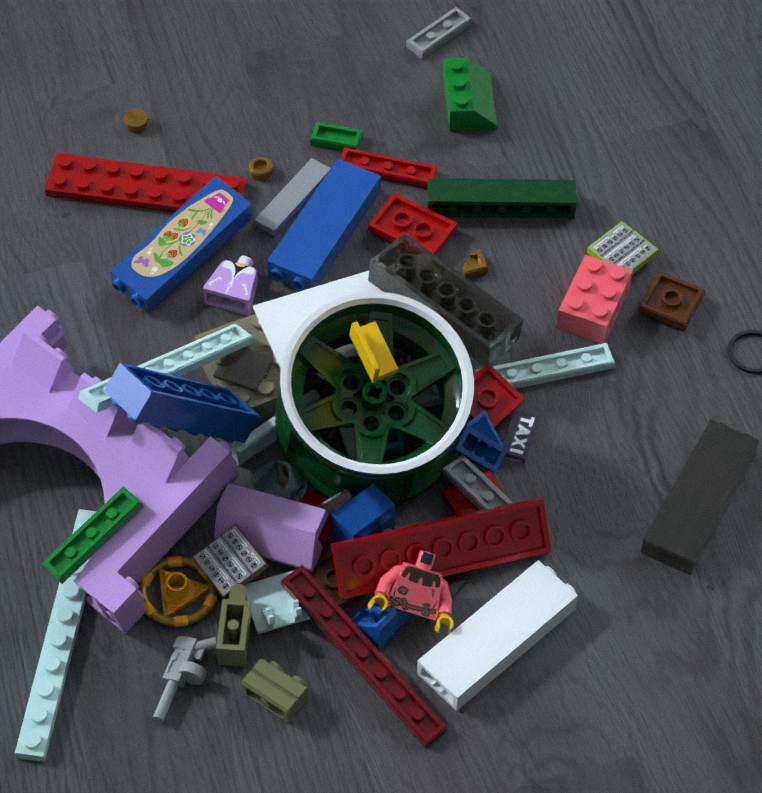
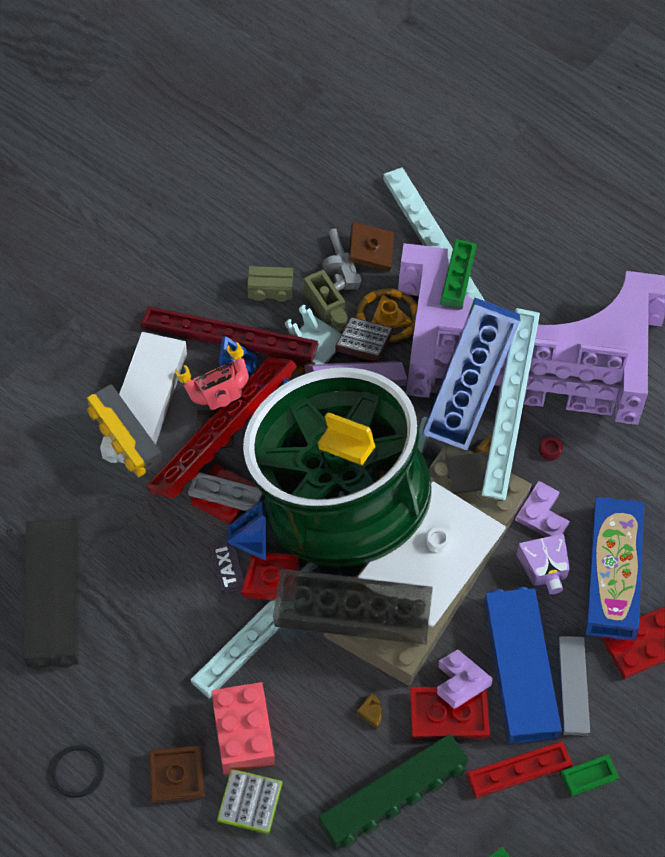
camera: 145 degrees right, 5 degrees up
pearl gold tile [249,157,273,181] -> none
none -> piece [86,384,163,478]
none -> reddish brown plate [348,222,394,271]
none -> lavender plate [437,649,493,709]
none -> lavender plate [515,481,570,537]

